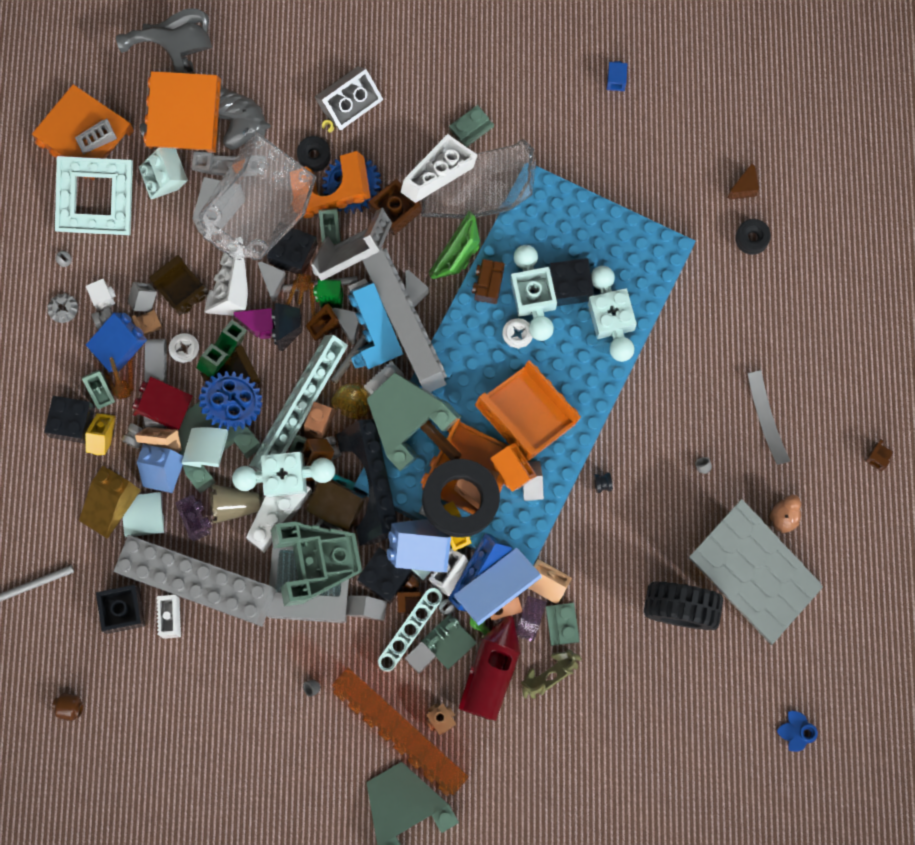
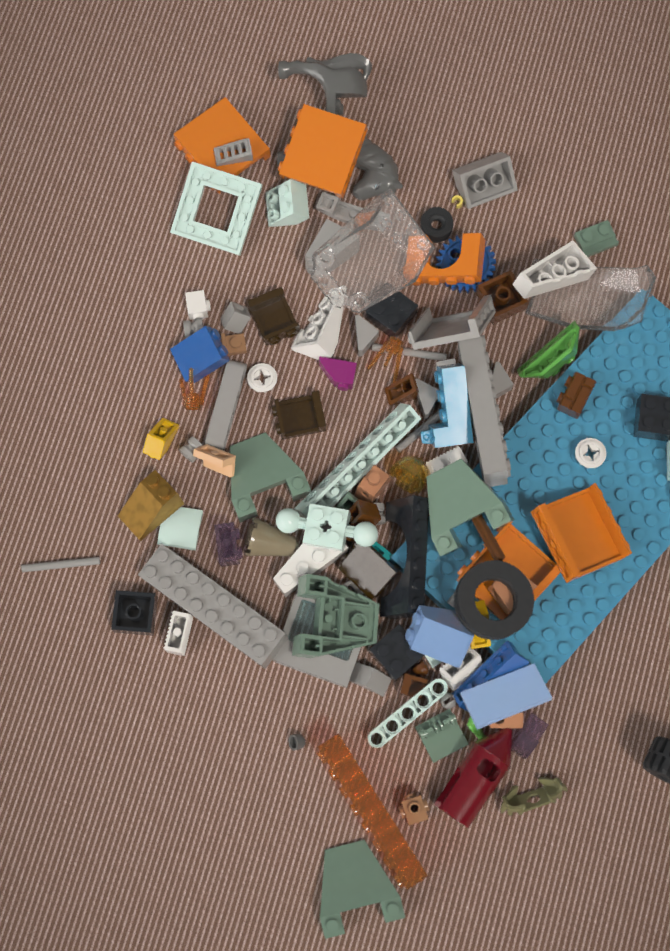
camera: 15 degrees right, 0 degrees up
black brick [44,396,95,444] -> none
light grey gear [47,293,78,323] -> none
reddish brown head [52,692,84,721] -> none
light grey hinge [56,251,72,267] -> none
sand green slope [81,370,115,409] -> none
dark red panel [132,376,193,431] -> none
medium blue slope [137,444,183,493] -> none
light aqua slope [182,427,228,467] -> none
dark green arch [196,320,247,378] -> none
blue gear [199,371,262,431] -> none
black slope [272,303,302,351] -> none
green brick [314,279,343,309] -> none
sand green slope [319,208,341,244] -> none
light grey panel [405,642,436,674] -> none
orange brick [491,443,537,492] -> none
light aqua brick [511,245,557,341] -> none
slope [522,461,544,501] -> none
light nougat panel [528,559,572,604] -> none
sand green plate [546,603,580,646] -> none
black wheel [594,472,613,493] -> none

